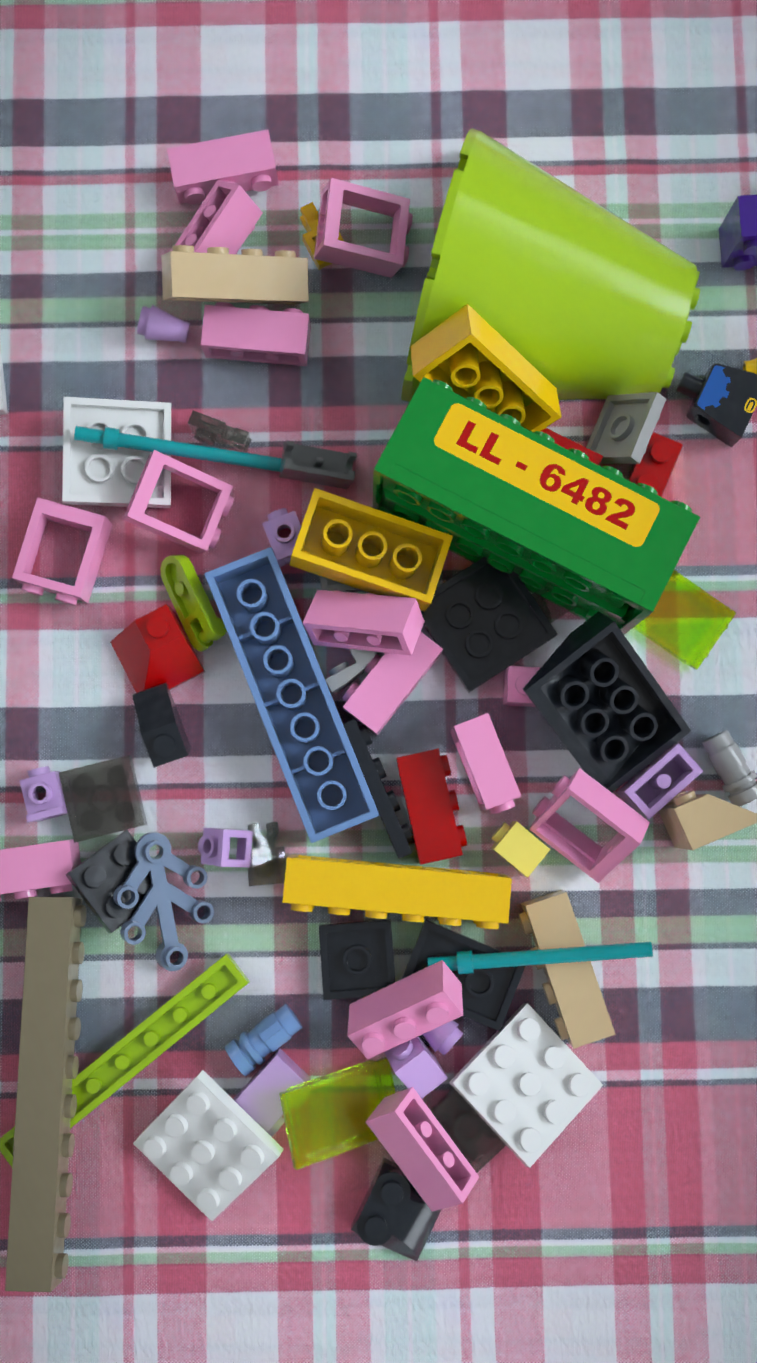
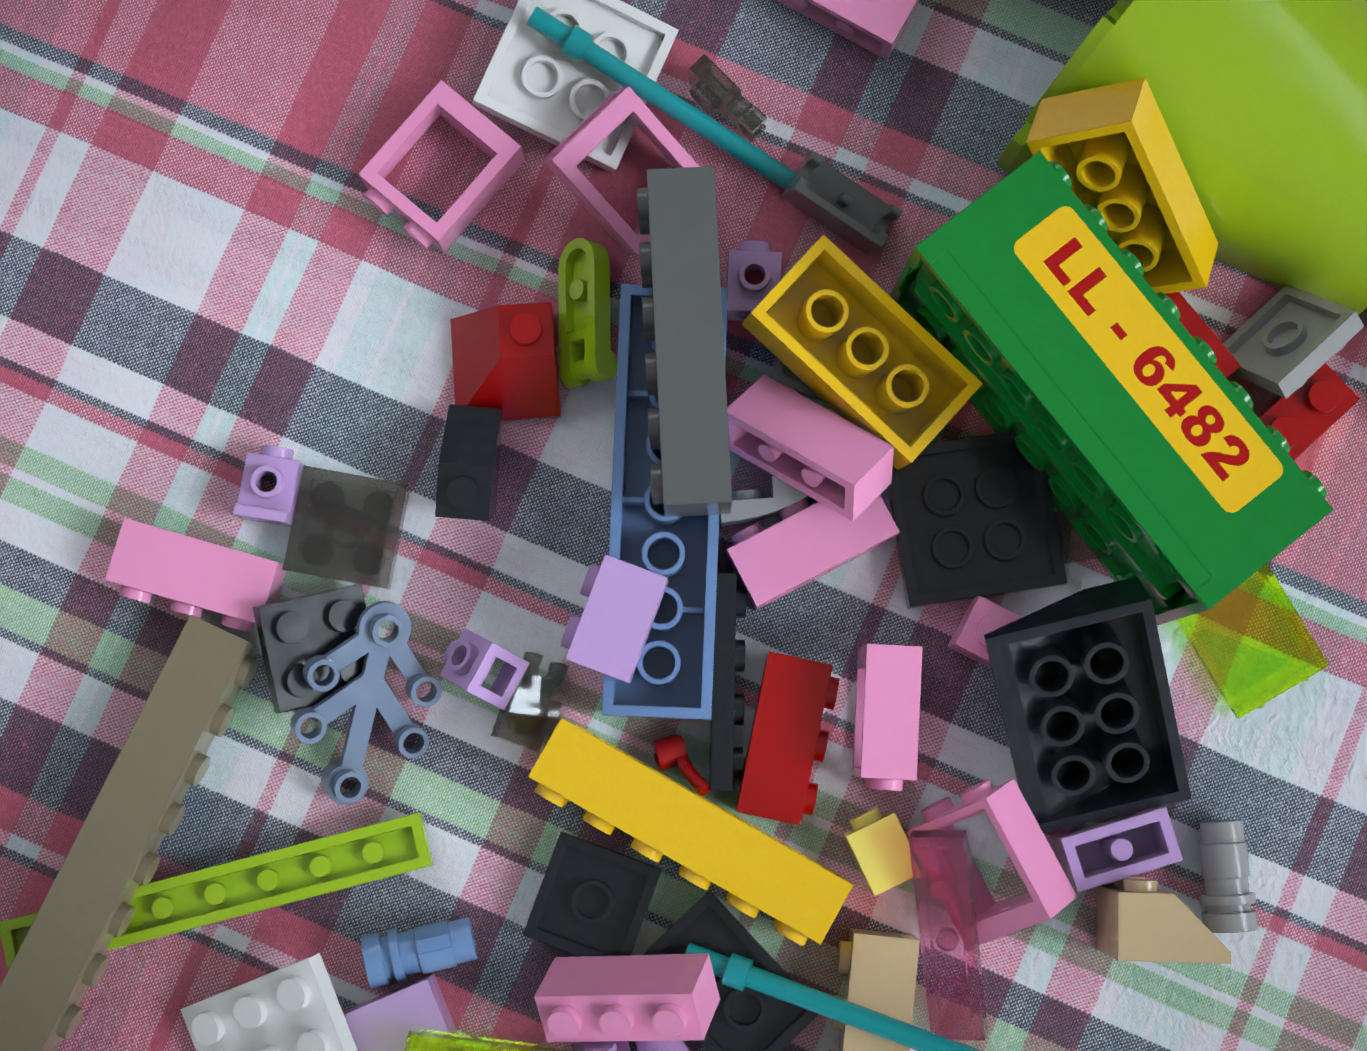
camera: 25 degrees right, 0 degrees up
none -> lavender brick [560,554,668,684]
none -> dark grey brick [637,166,732,517]
none -> red hand [652,734,710,796]
none -> clear pink tile [909,830,988,1041]

